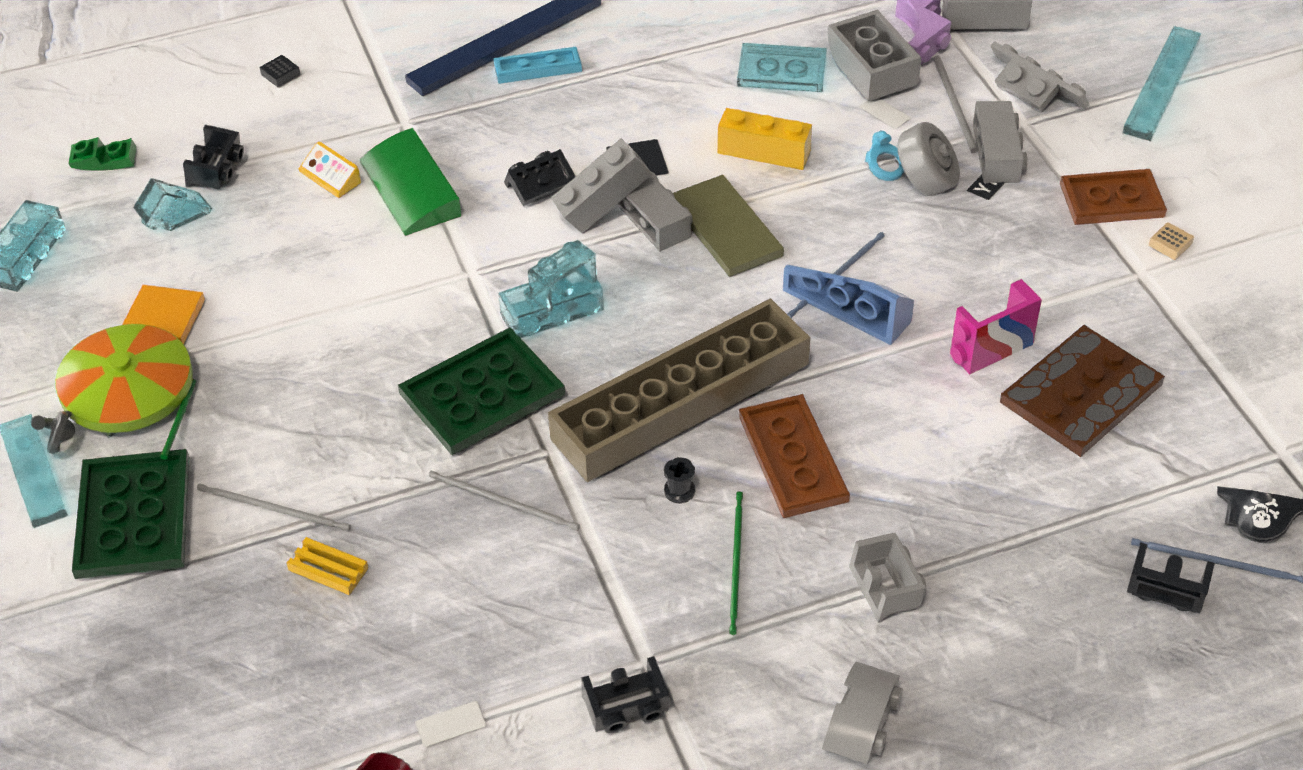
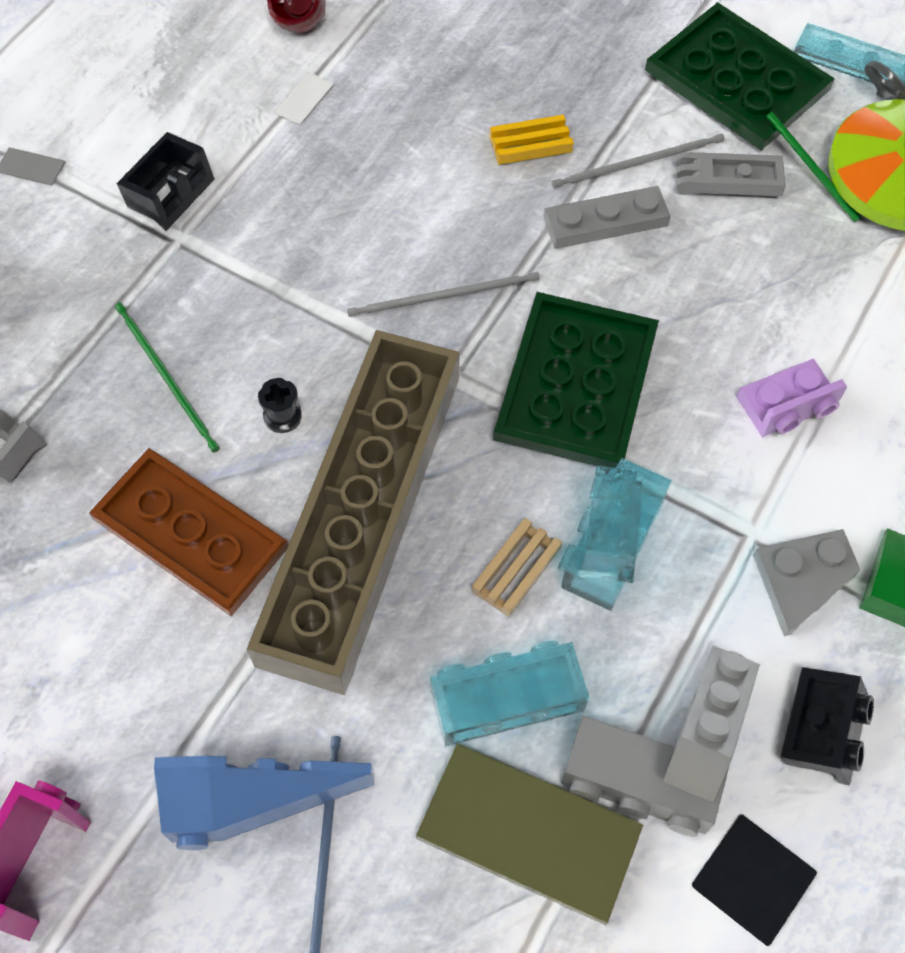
camera: 140 degrees right, 15 degrees up
none -> clear light blue brick [430,641,589,747]
none -> tan tile [472,518,562,617]
none -> light grey plate [544,186,671,249]
none -> light grey hinge [676,152,786,197]
none -> lavender bracket [736,358,847,438]
none -> light grey wing [753,529,861,636]

